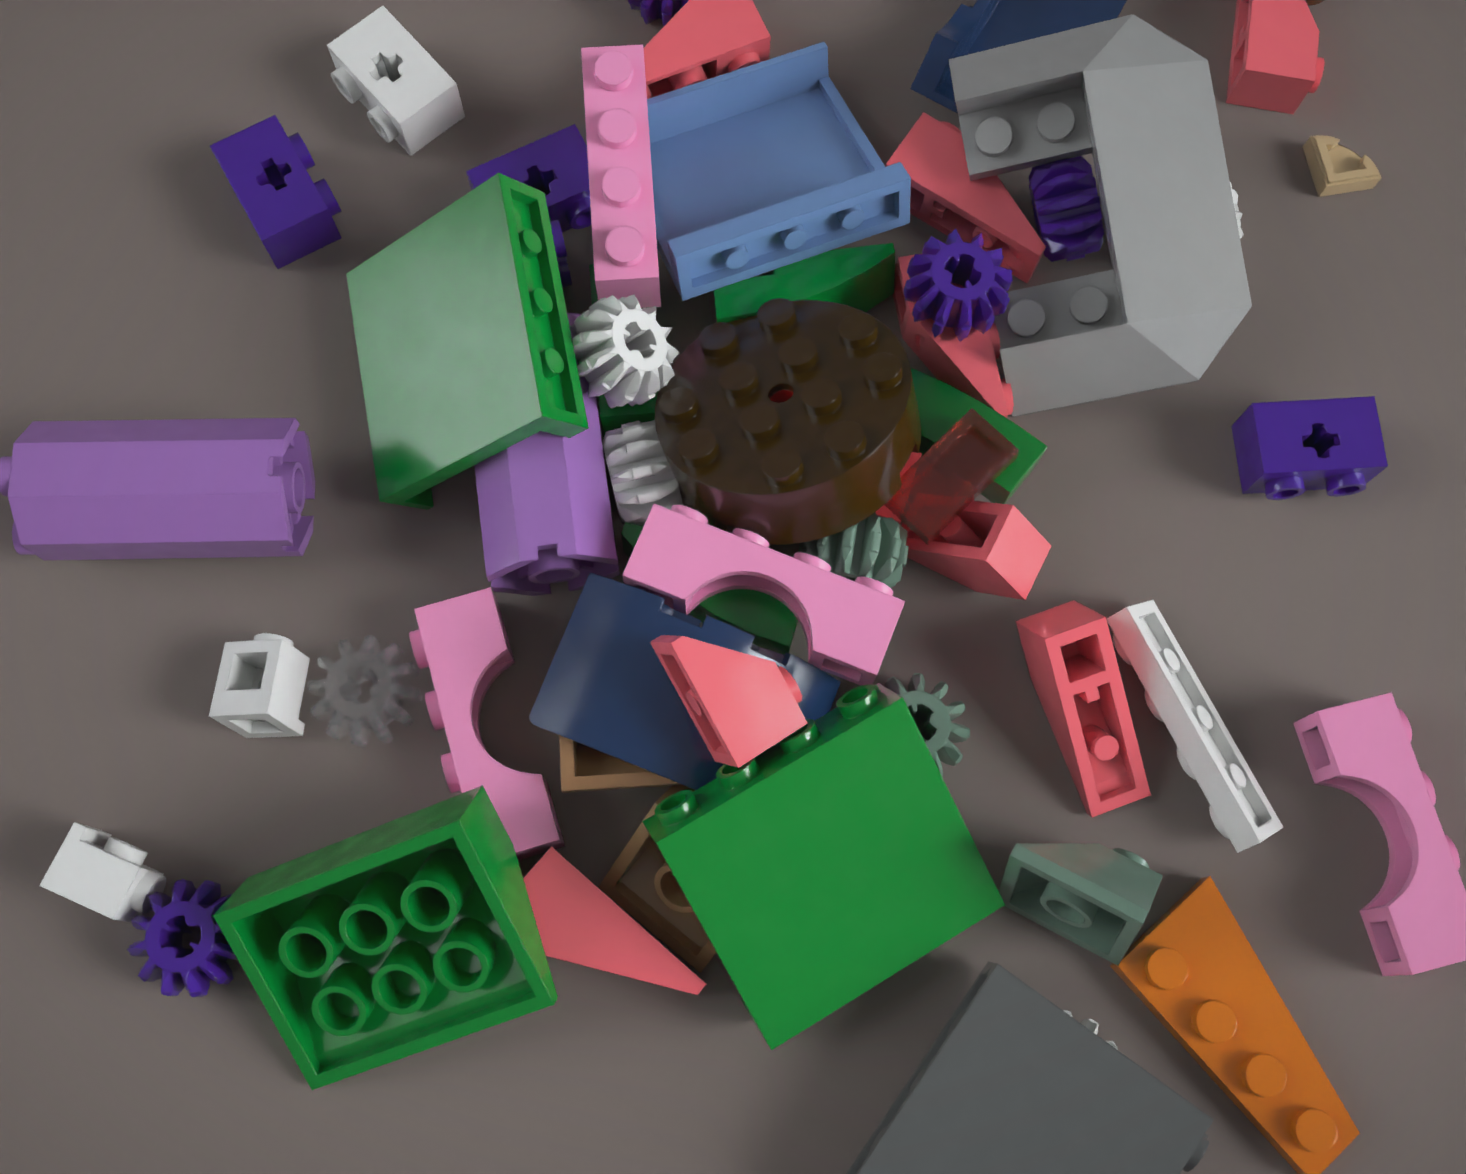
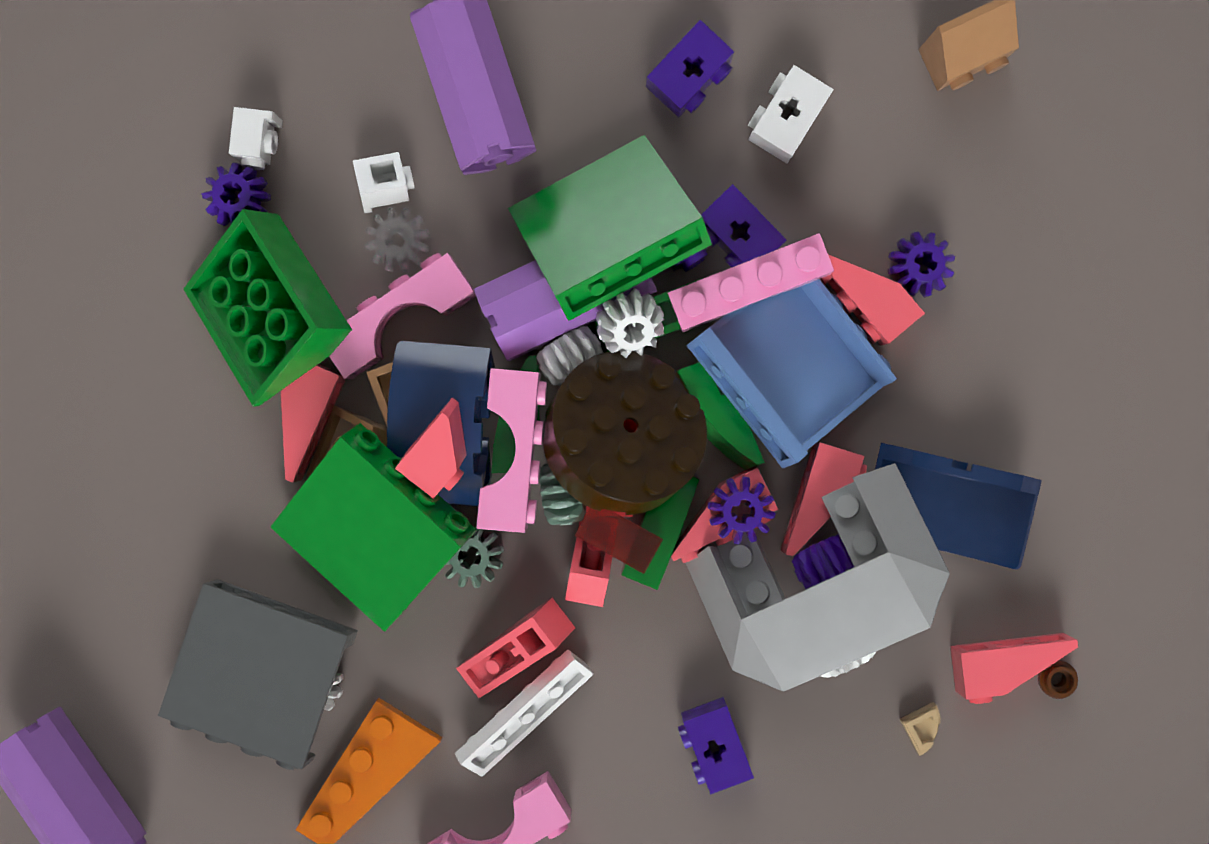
camera: 75 degrees right, 15 degrees up
sand green slope [999,843,1163,966] -> none

